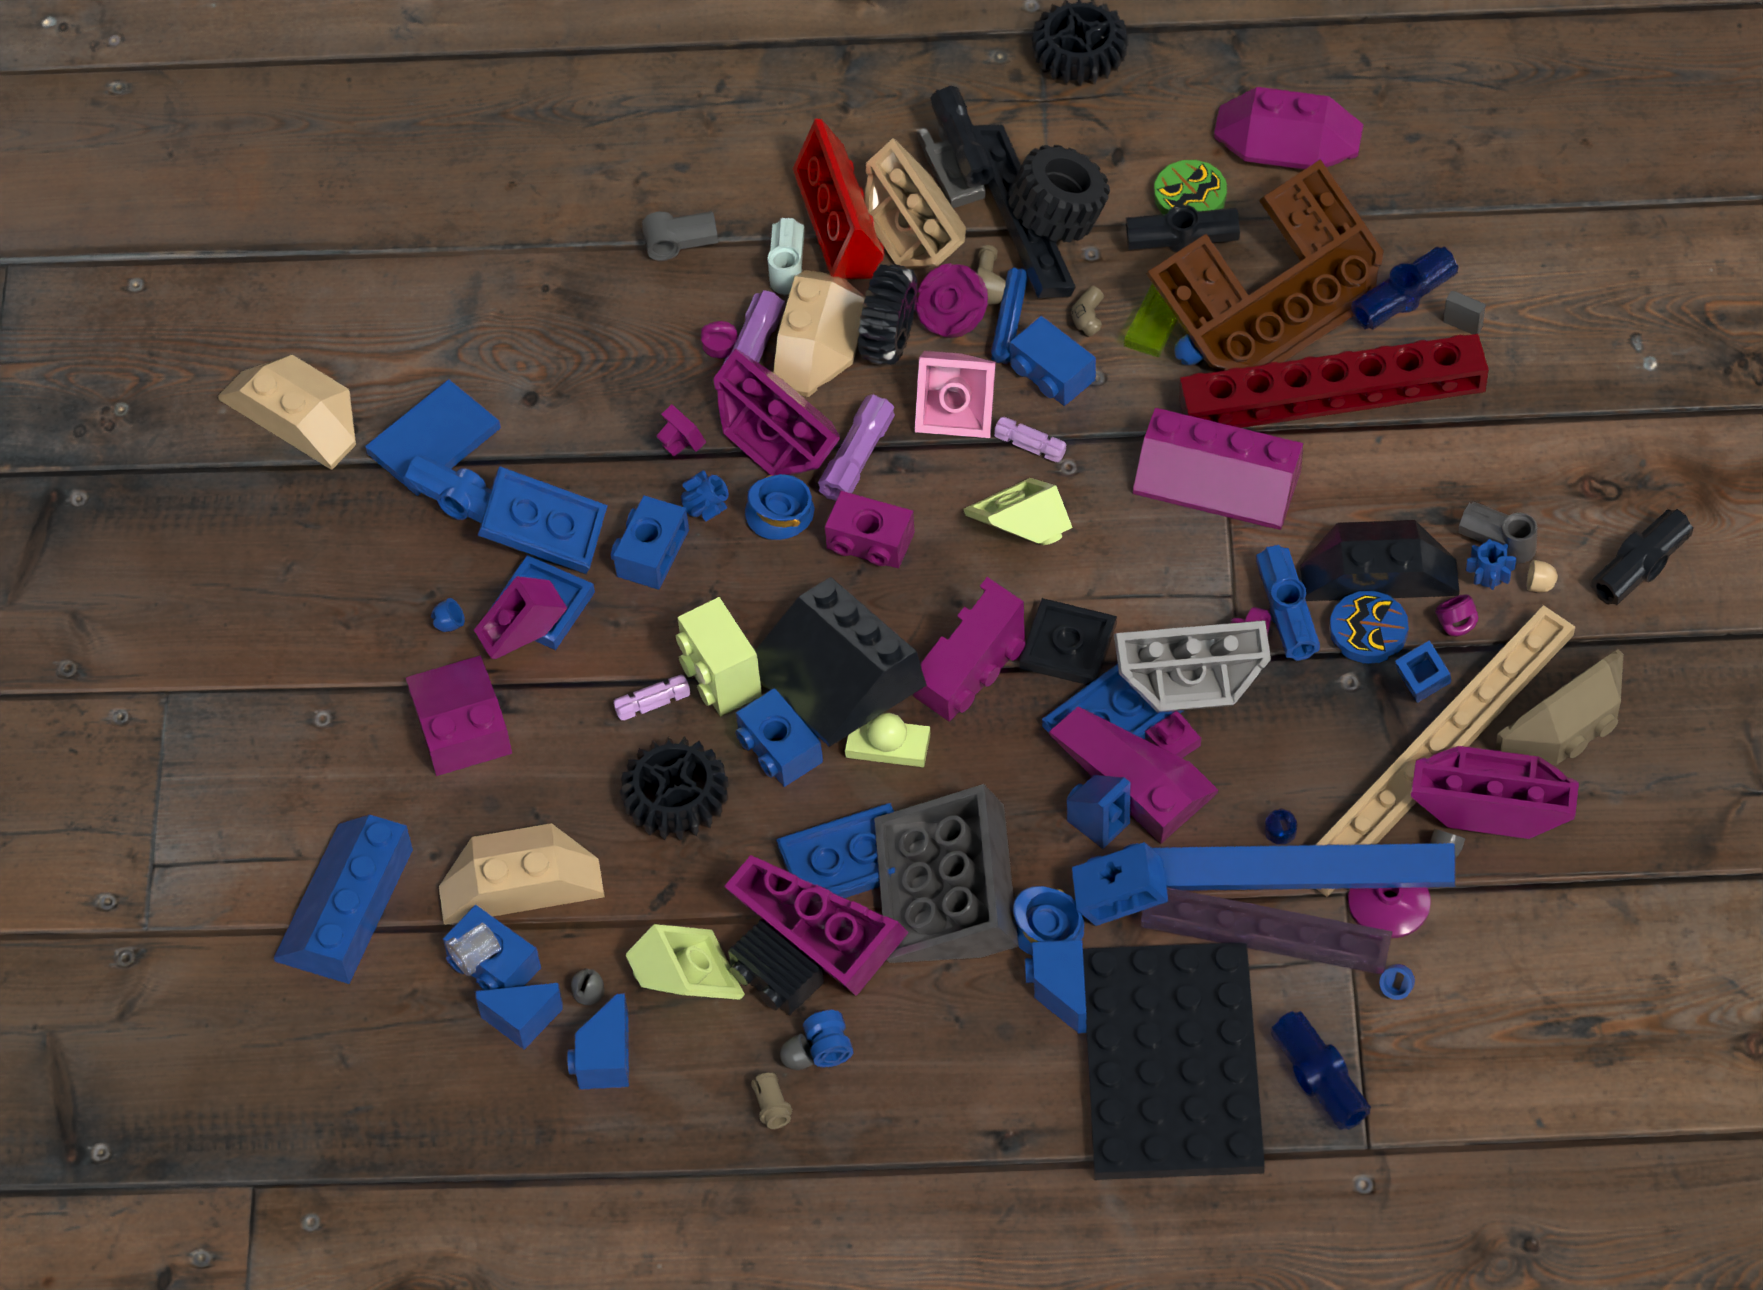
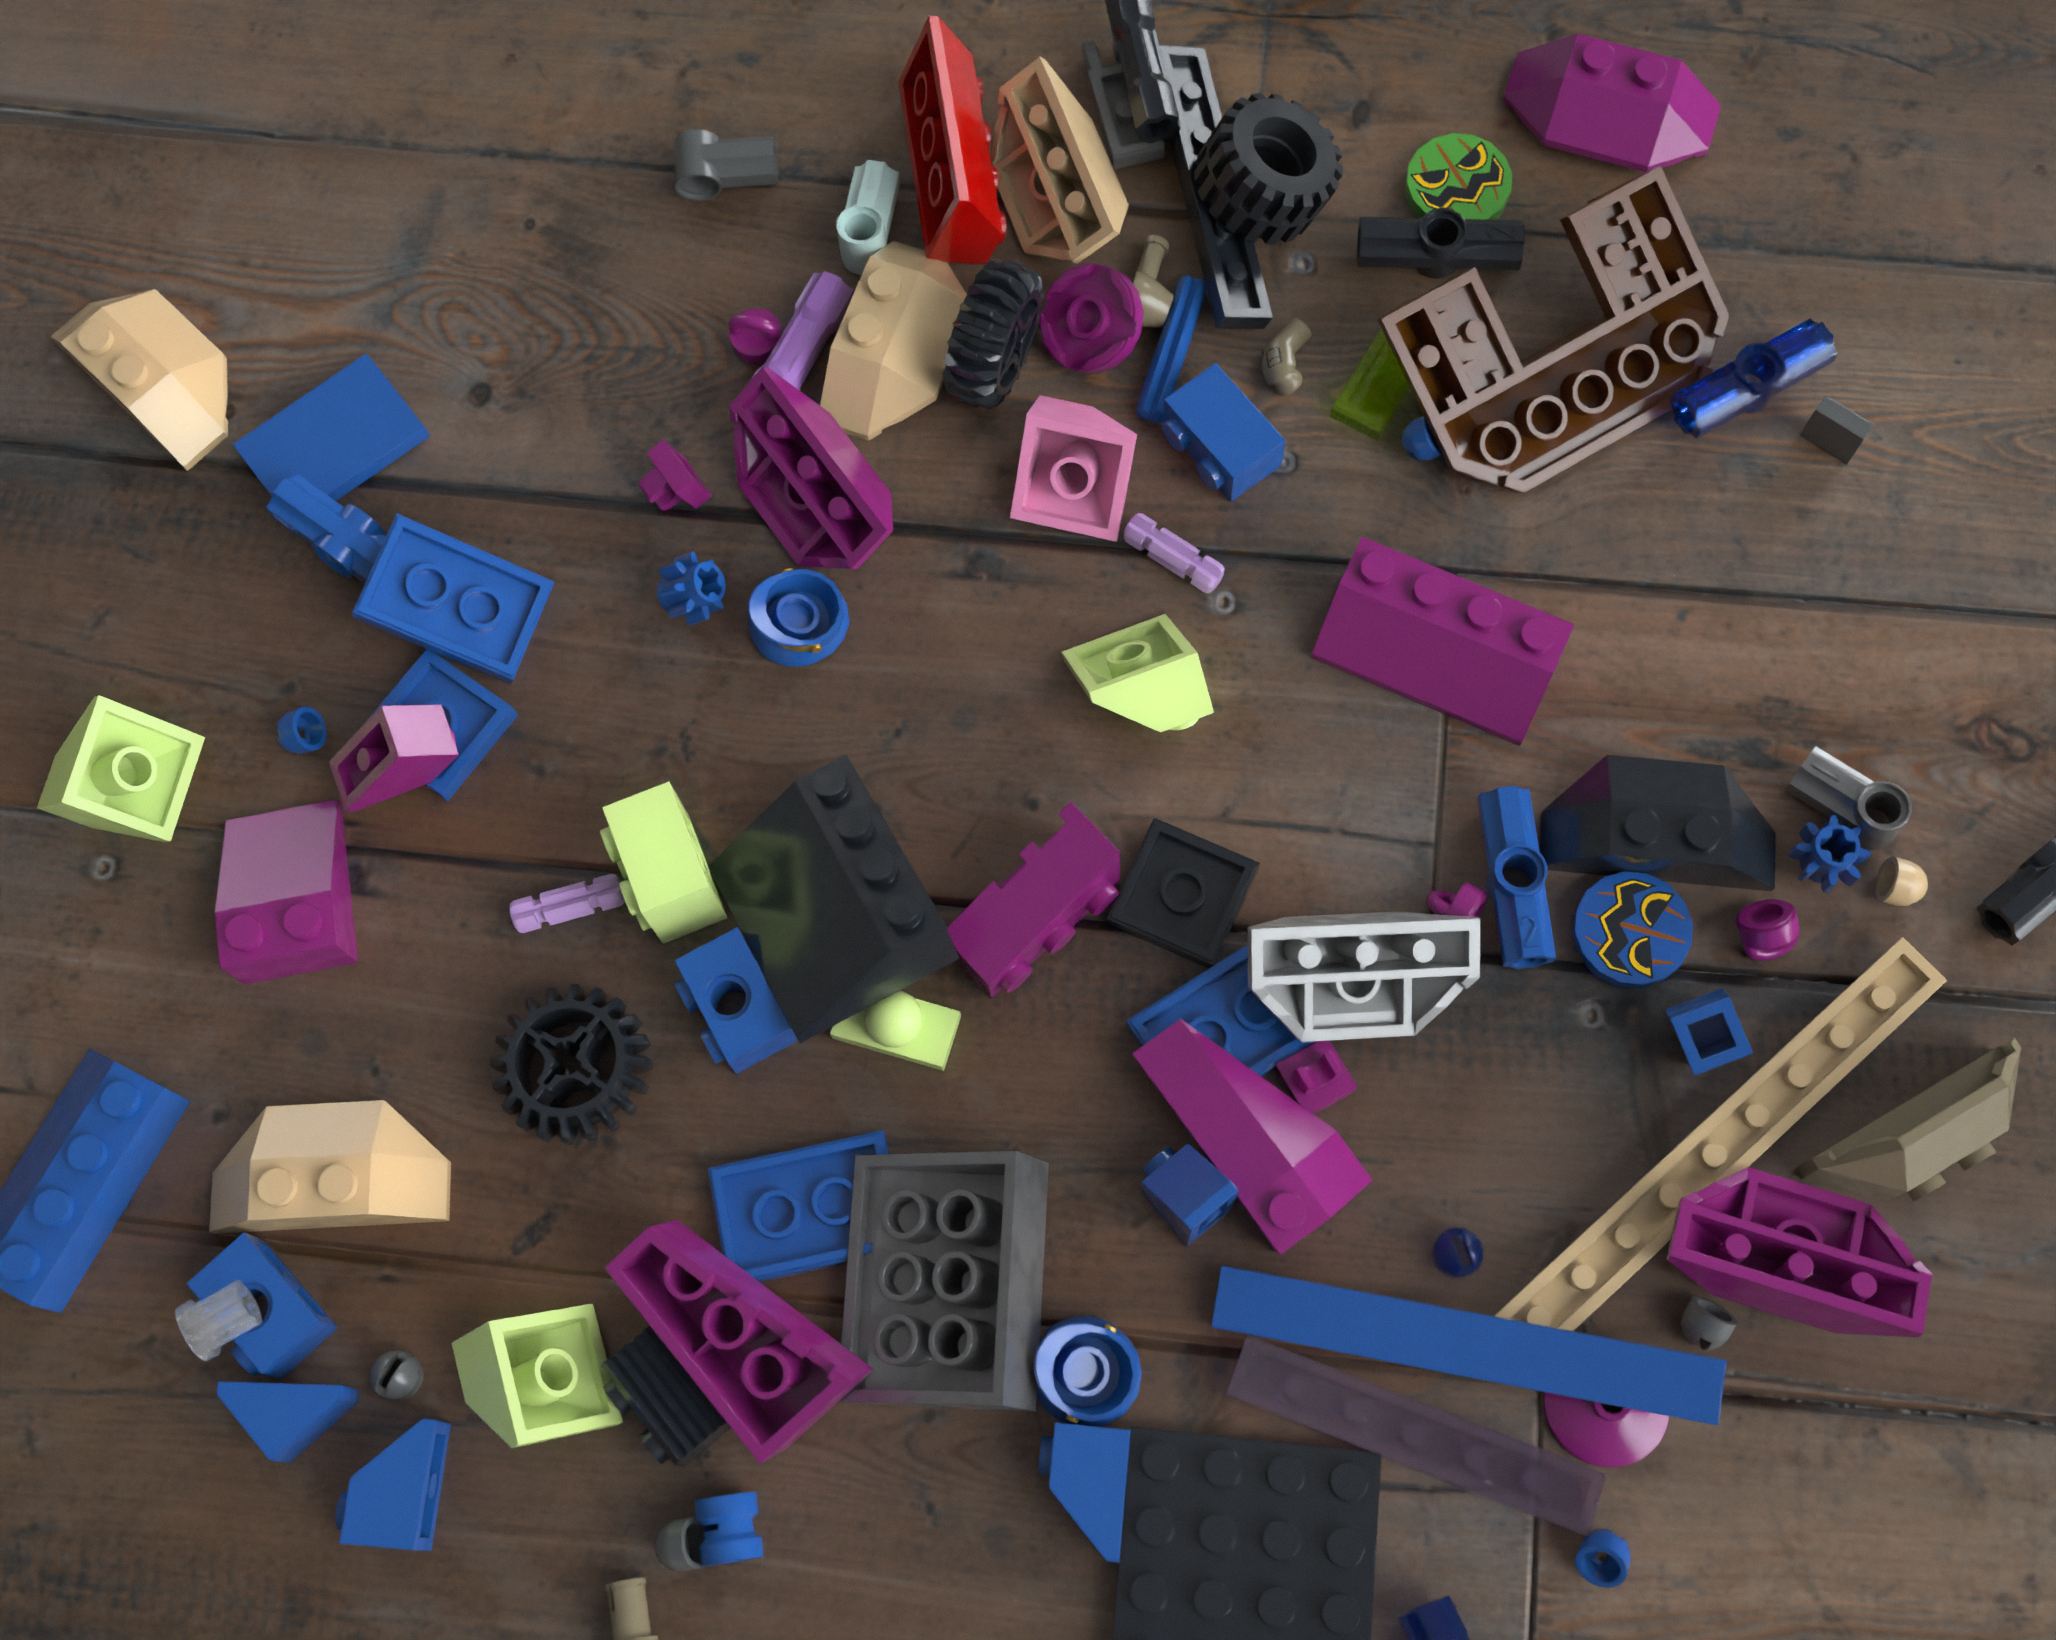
camera: 10 degrees right, 15 degrees up
blue brick [611,495,689,590] -> none
medium lavender axle [818,394,895,501] -> none
magenta brick [825,491,915,569] -> none
blue brick [1072,842,1168,926] -> none
dark red brick [1179,334,1489,428] -> none
none -> yellowish green slope [37,695,205,842]

